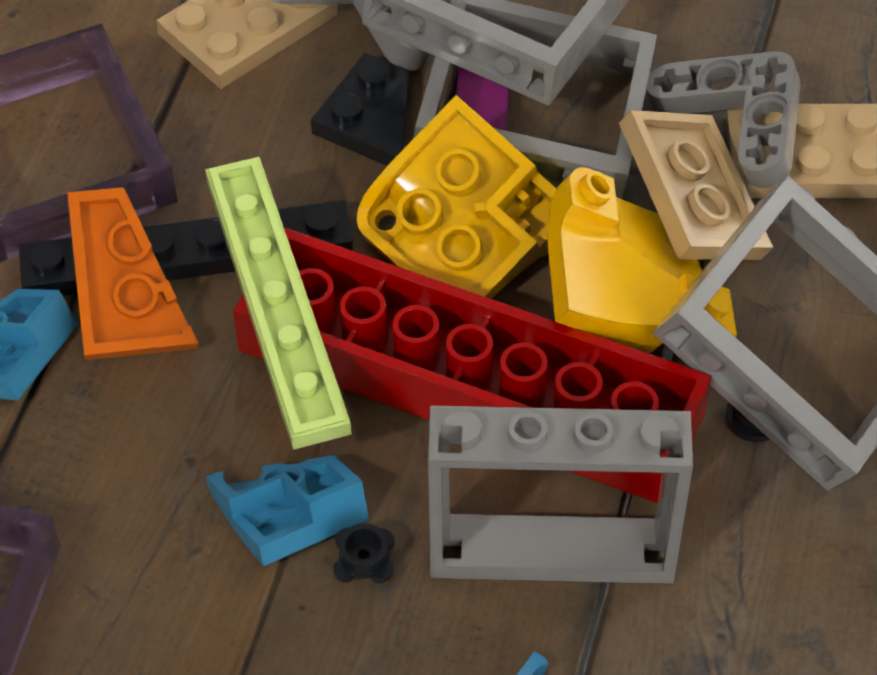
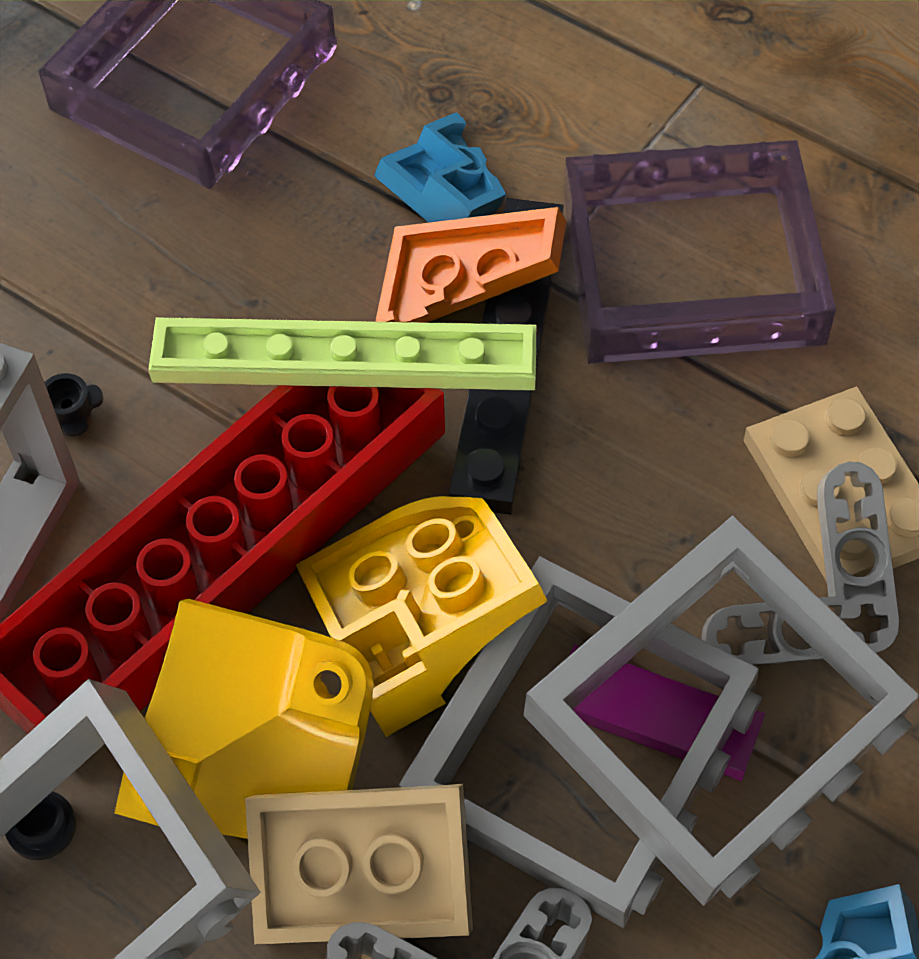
camera: 110 degrees right, 5 degrees up
dark azure slope [206,455,369,567] -> none
black wing [311,53,410,166] -> none

